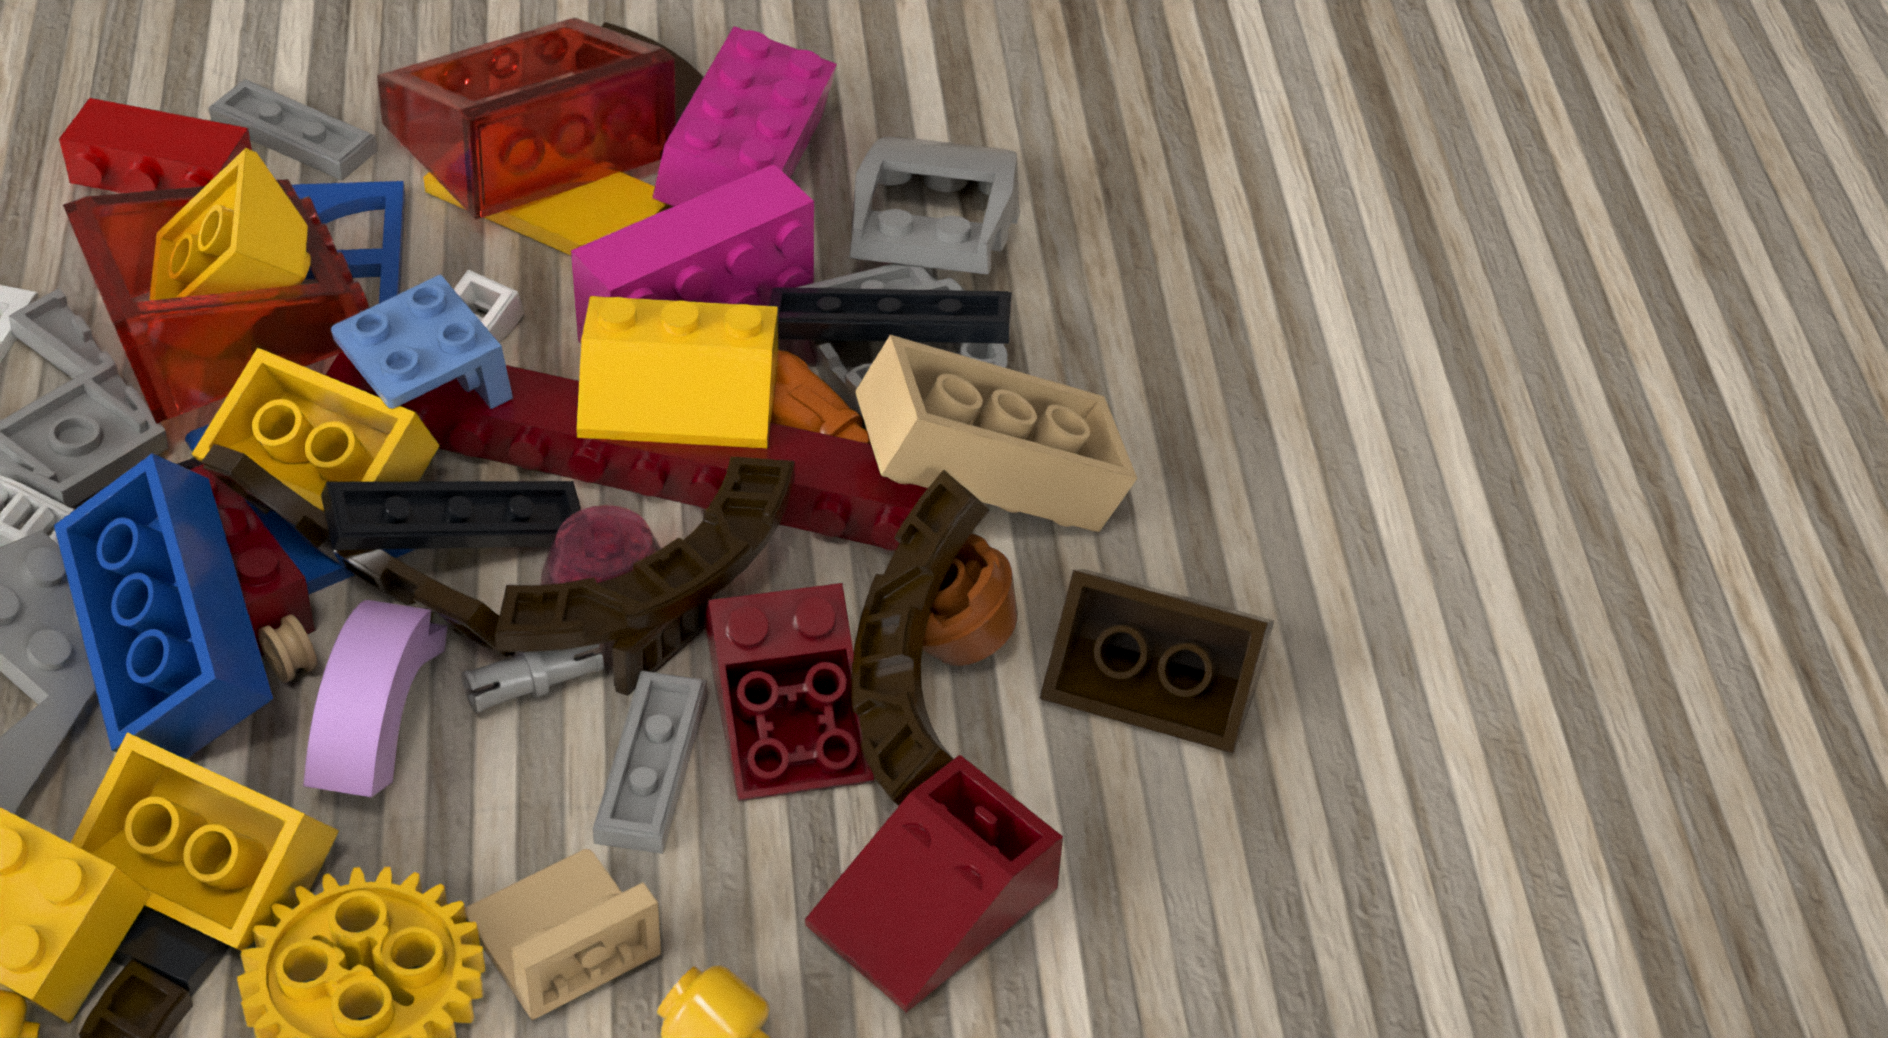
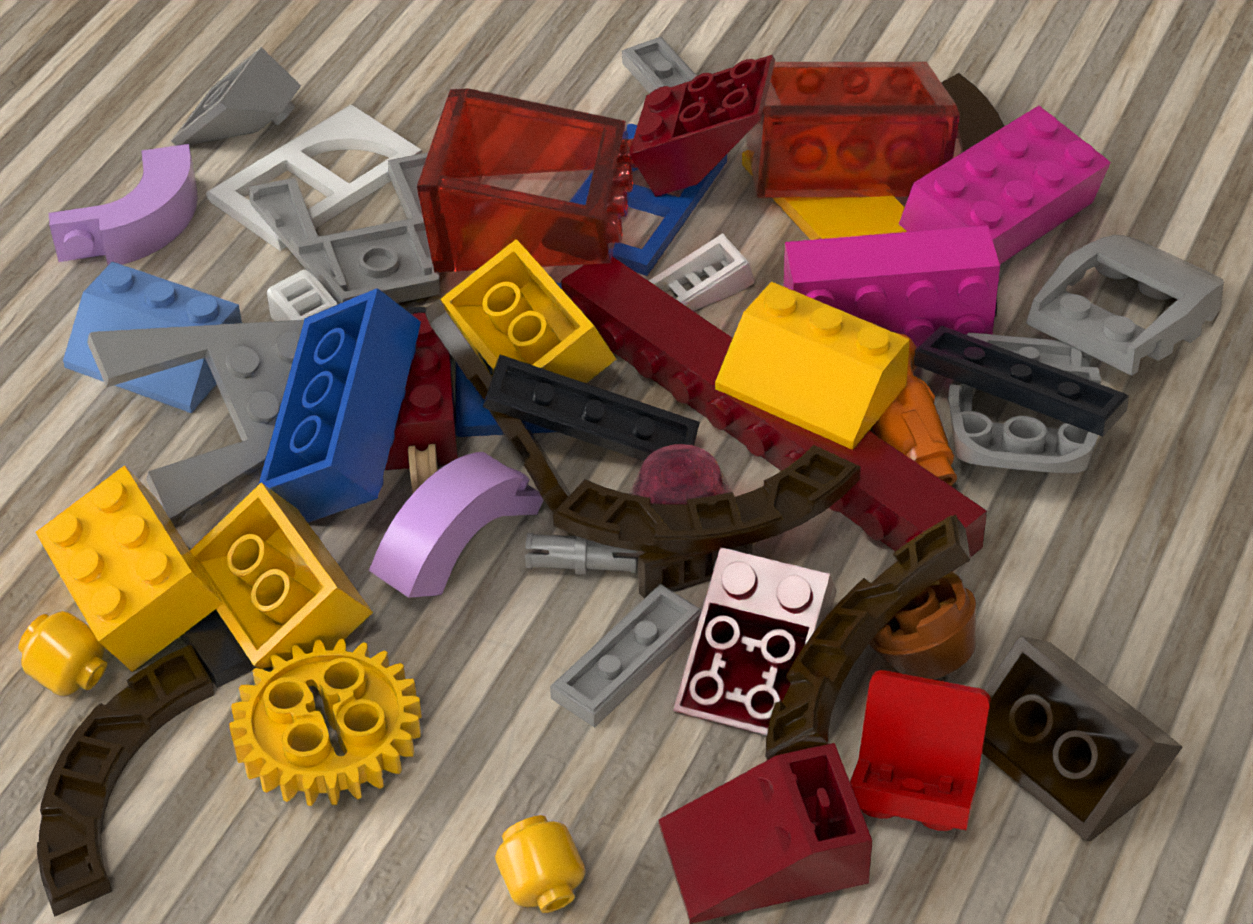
camera: 35 degrees right, 0 degrees up
red brick [59,98,252,206] -> none
yellow slope [146,148,311,357] -> none
medium blue bracket [331,274,513,409] -> none
tan bracket [465,849,661,1020] -> none
tan brick [855,335,1137,532] -> none
none -> dark red slope [629,55,775,197]
none -> red bracket [850,670,991,831]

